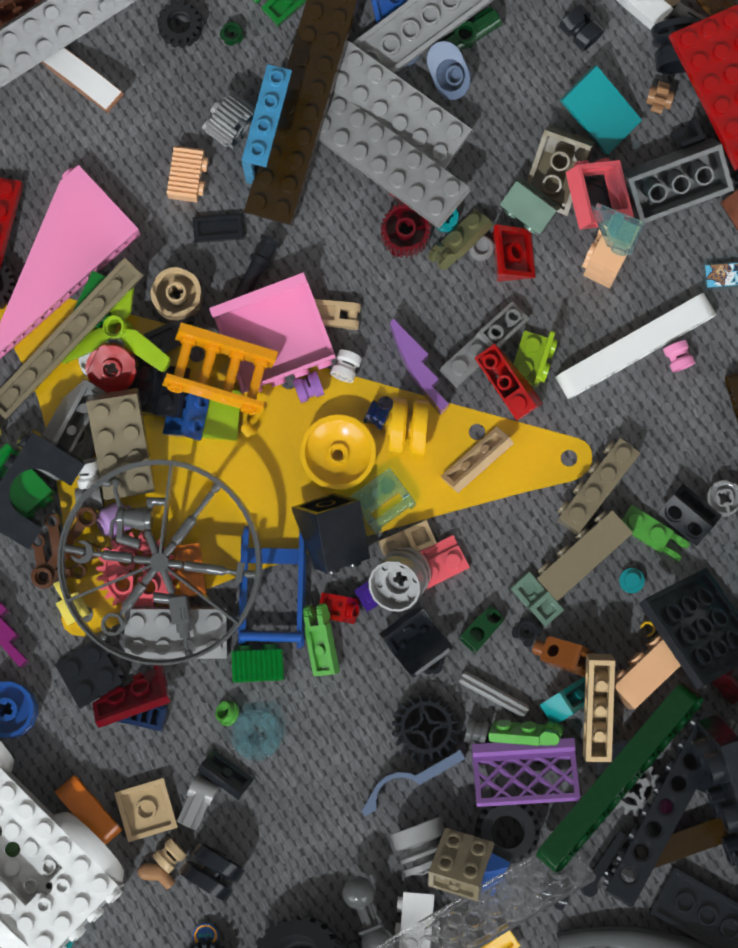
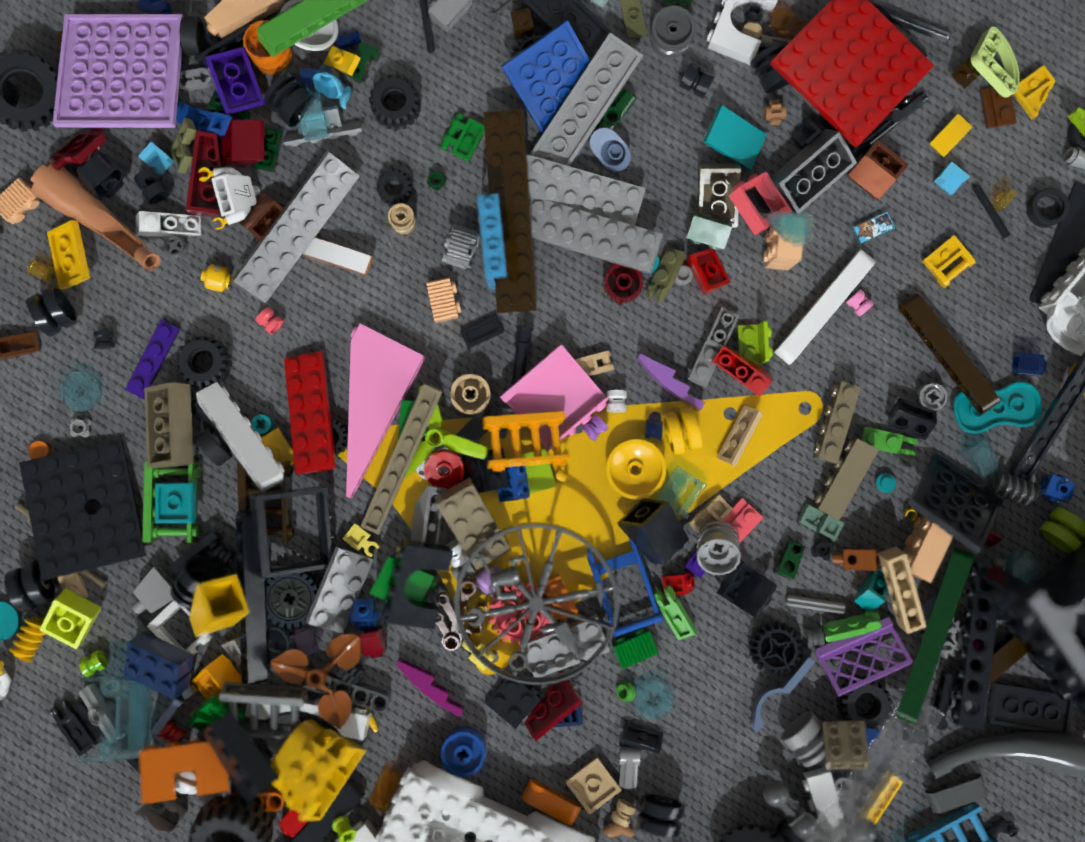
camera: 20 degrees left, 5 degrees up
none -> tan wheel [388,203,416,234]

